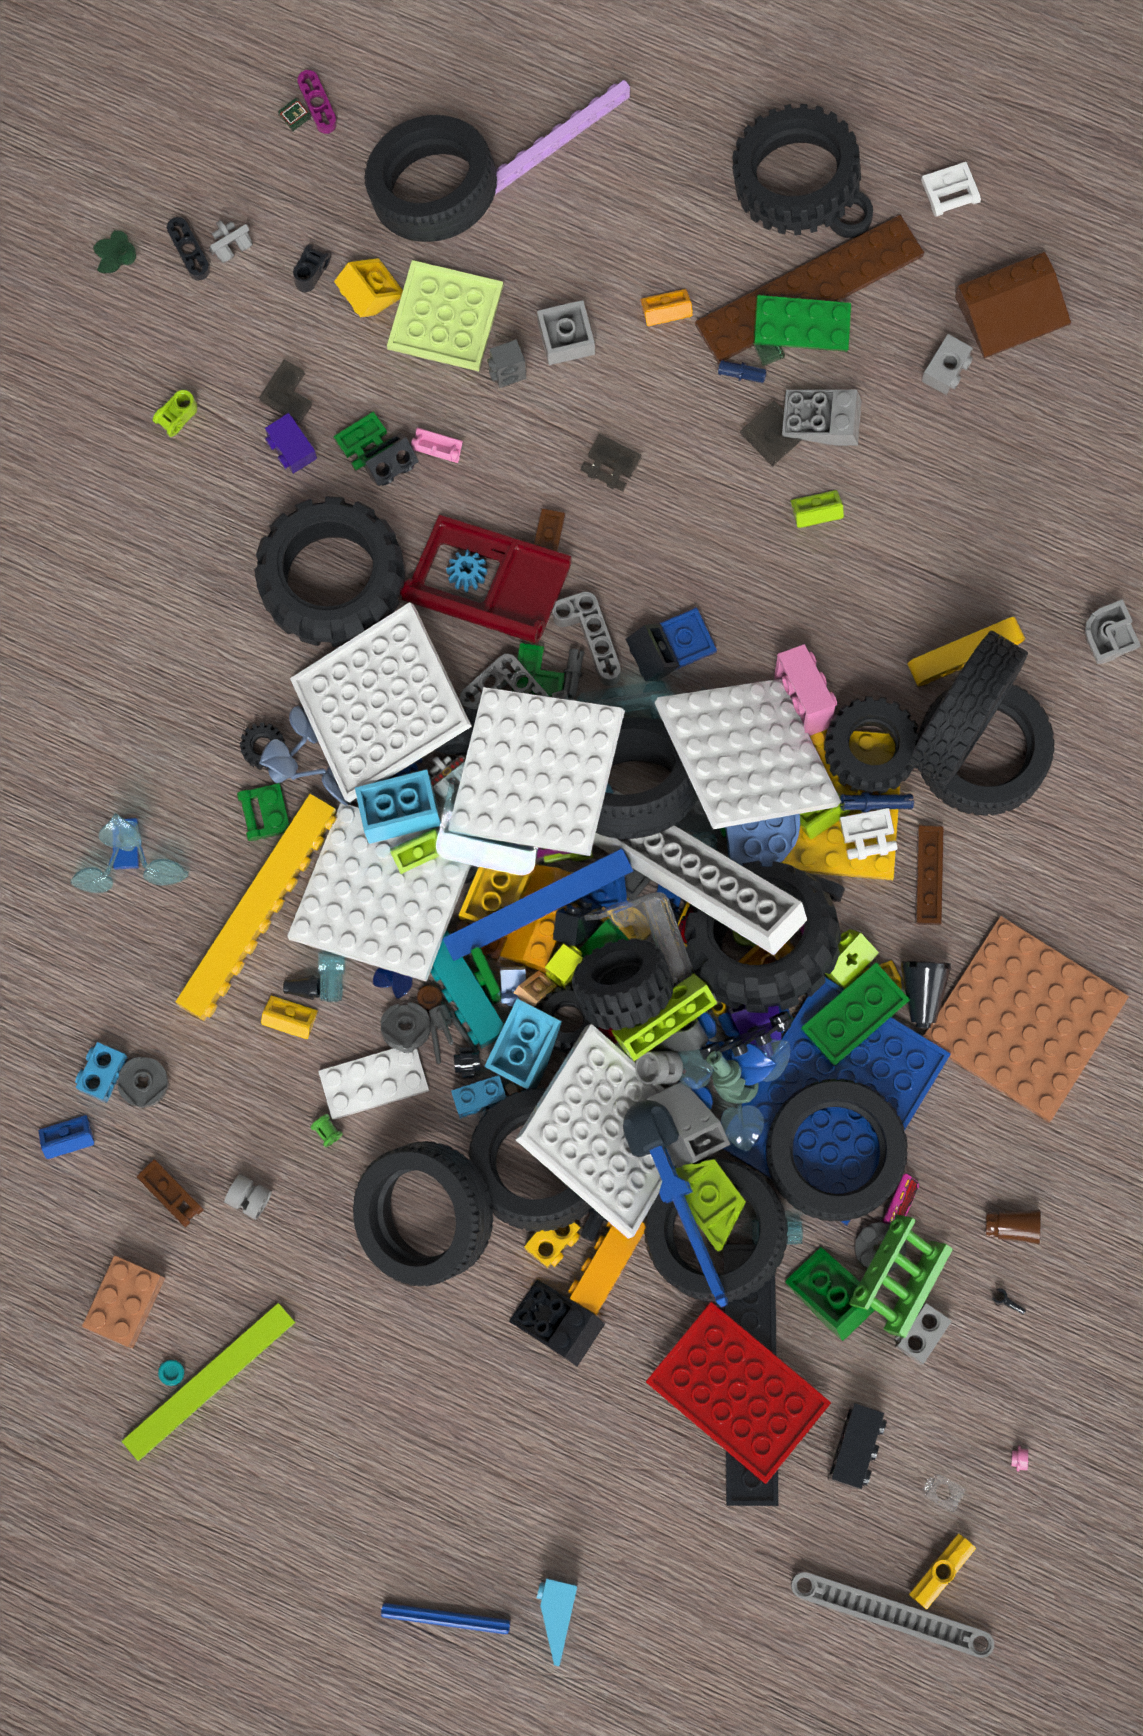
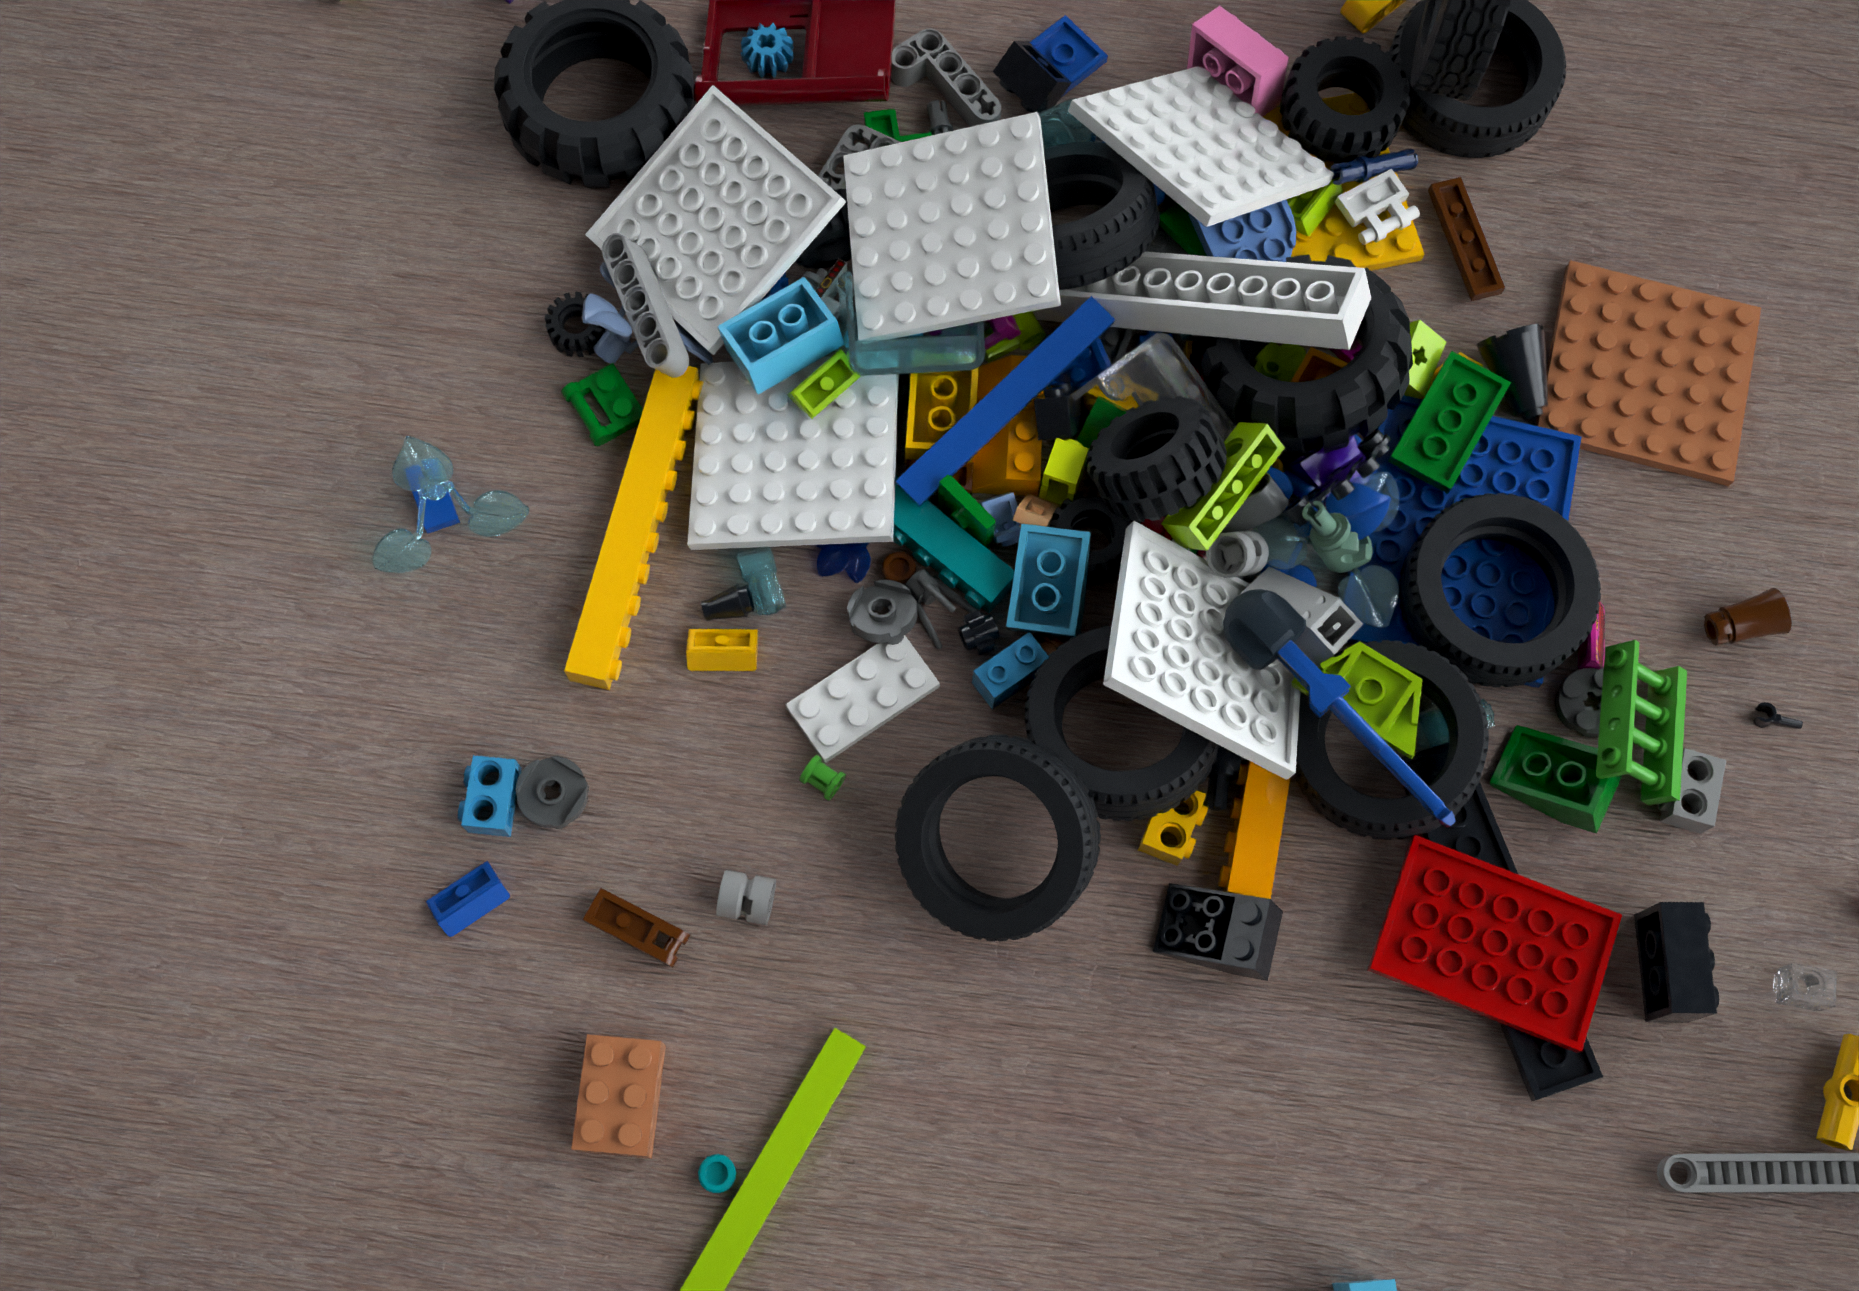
camera: 25 degrees left, 5 degrees down
none -> light grey beam [602,233,689,378]

